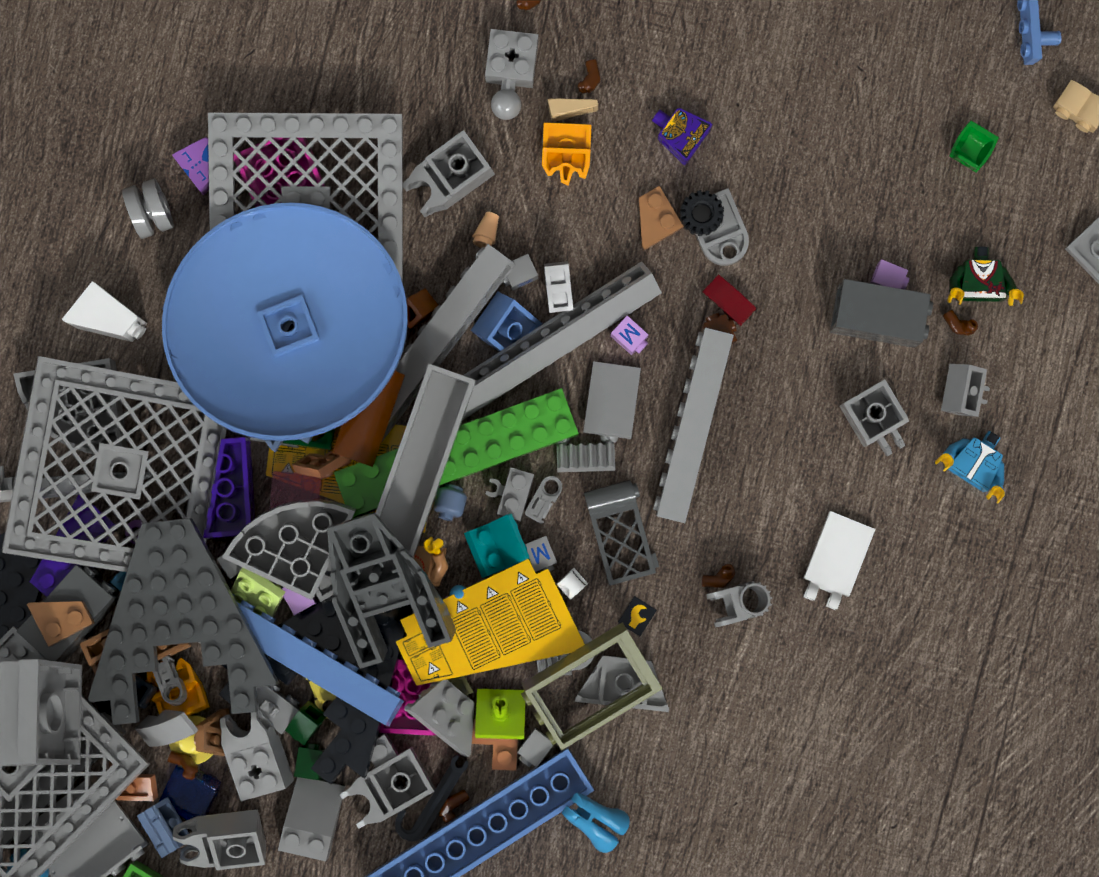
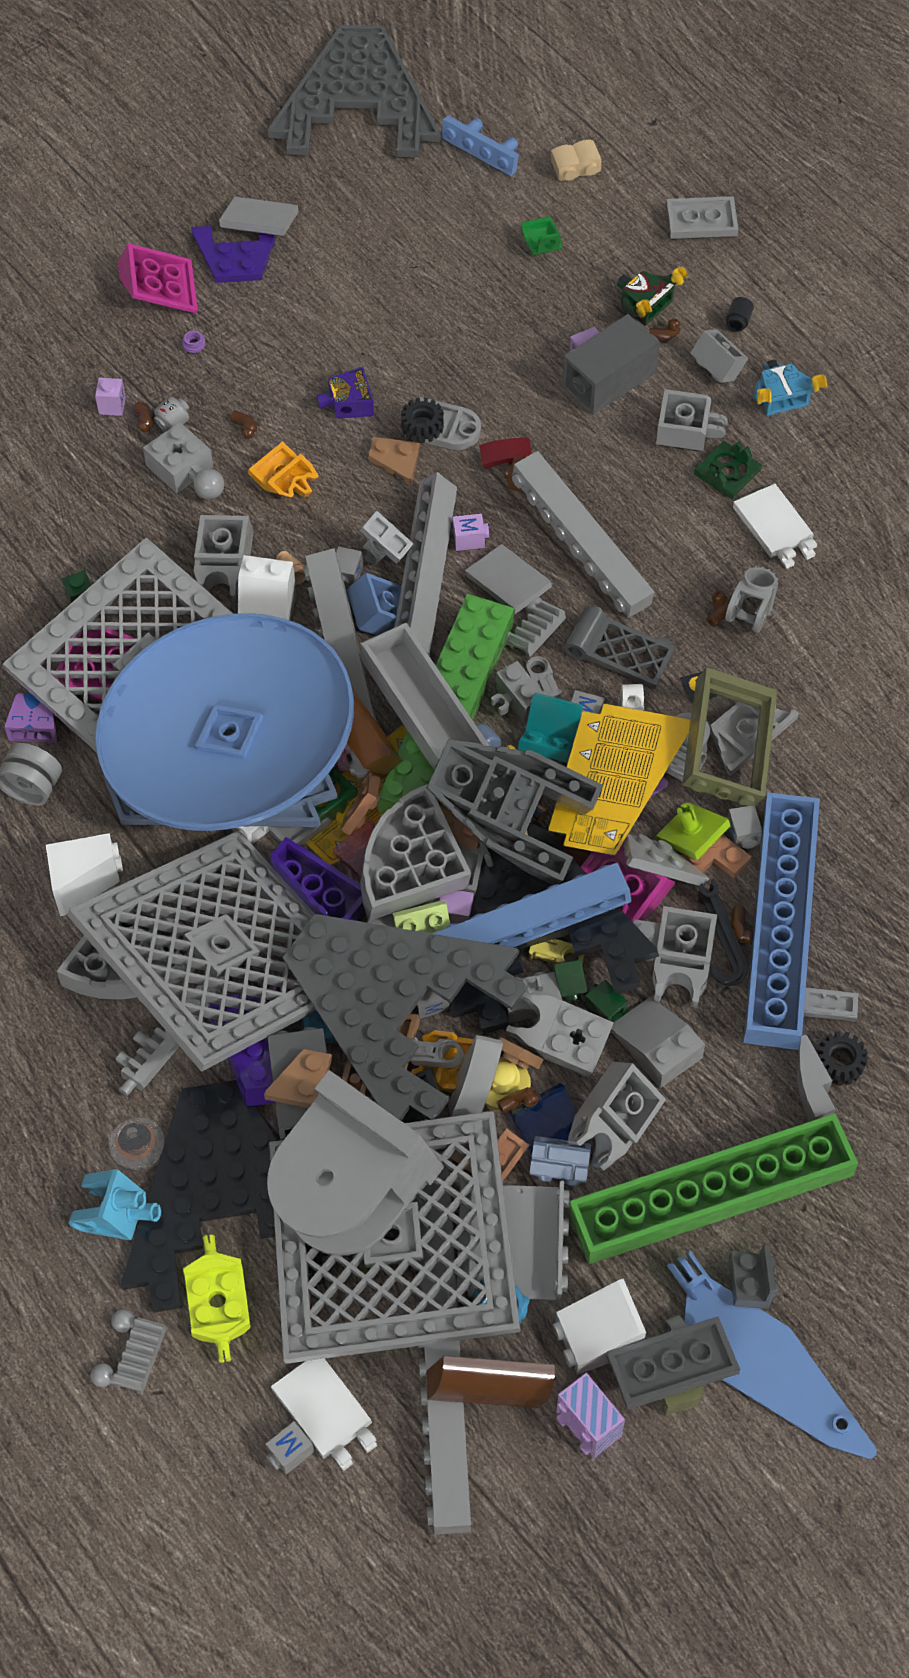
camera: 50 degrees left, 25 degrees down
tan slope [547,98,598,122] -> none
dark azure piece [562,793,630,853] -> none
none -> dark green brick [61,570,91,604]
none -> light grey head [154,397,189,432]
none -> white slope [238,555,297,621]
none -> dark green piece [694,441,762,499]
none -> black brick [726,297,754,332]

